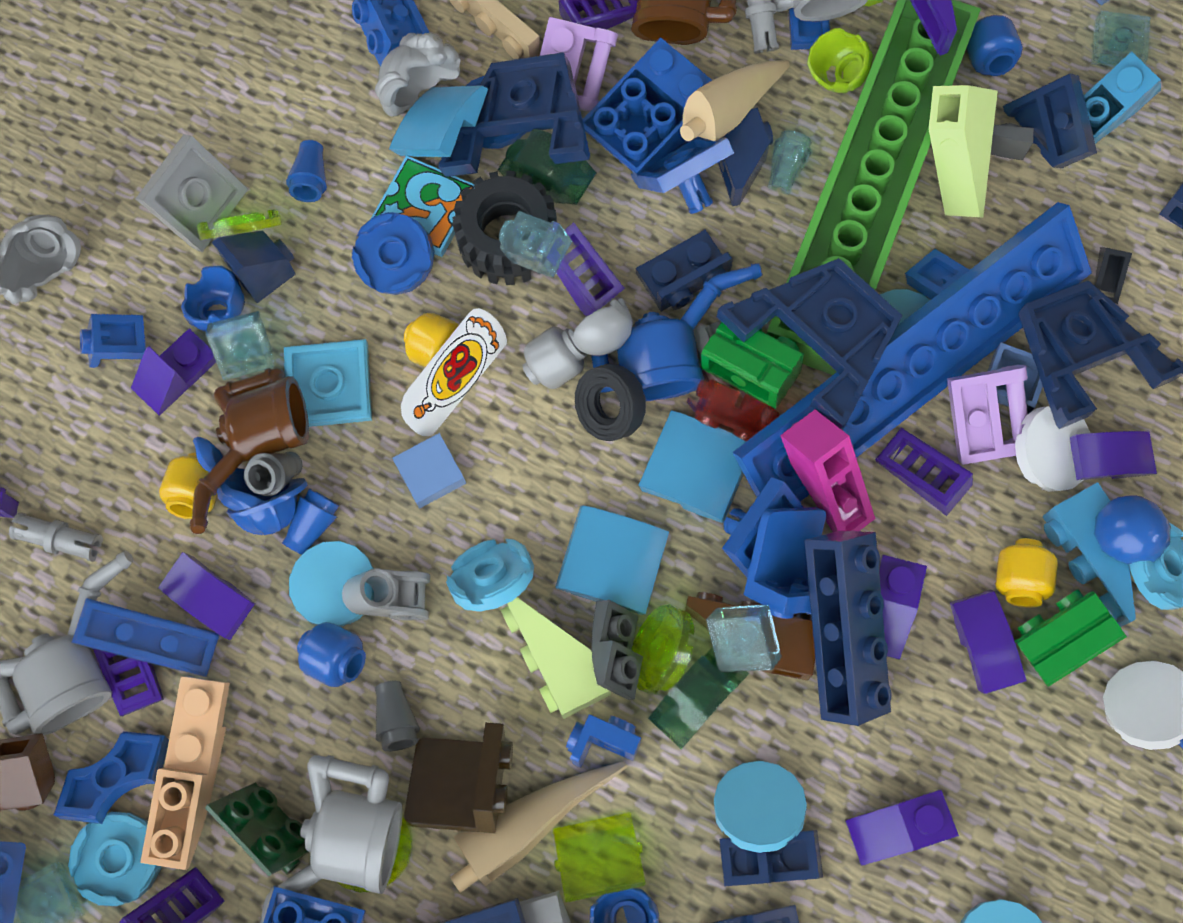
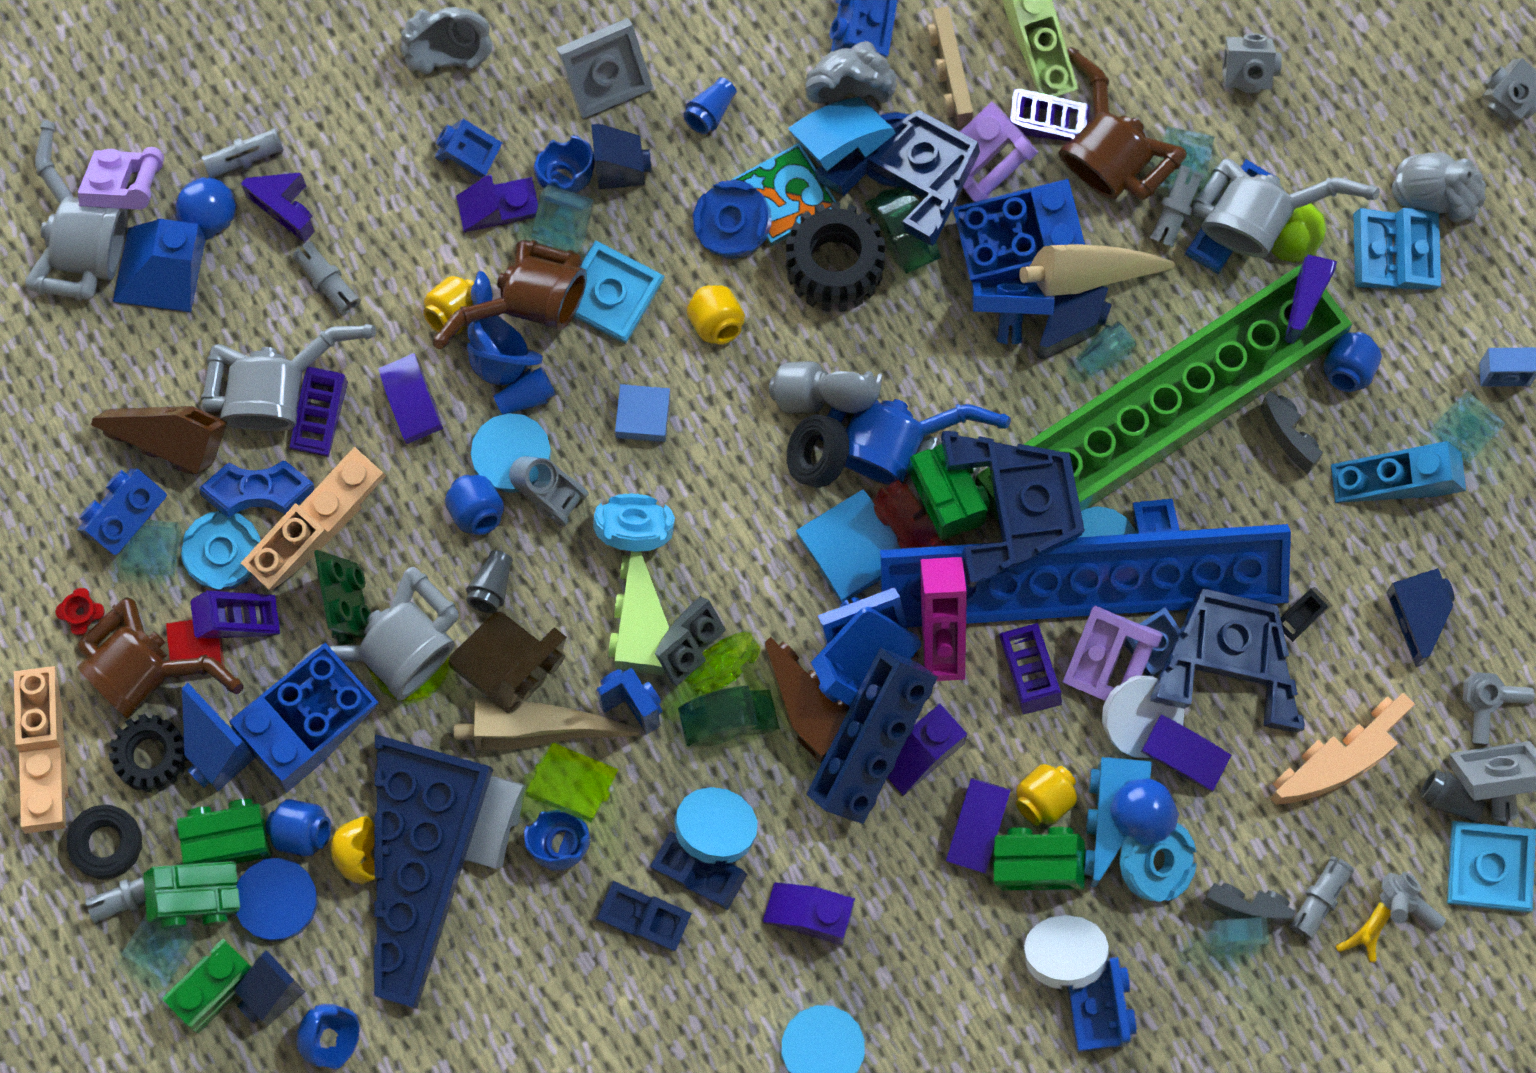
camera: 30 degrees right, 0 degrees up
blue tile [71,598,219,677] -> none
clear neon green tile [196,209,282,240] -> none
dark grey cone [244,451,303,496] -> none
sticker [401,308,507,436] -> none
clear light blue brick [499,211,572,278] -> none
dark purple slope [541,222,625,316] -> none
dark azure slope [555,505,669,615] -> none
dark blue bracket [636,229,733,312] -> none
clear light blue piece [706,605,782,672] -> none
lime hair [807,28,873,93] -> none
yellowish green slope [929,85,998,218] -> none
dark blue wing [1003,73,1097,169] -> none

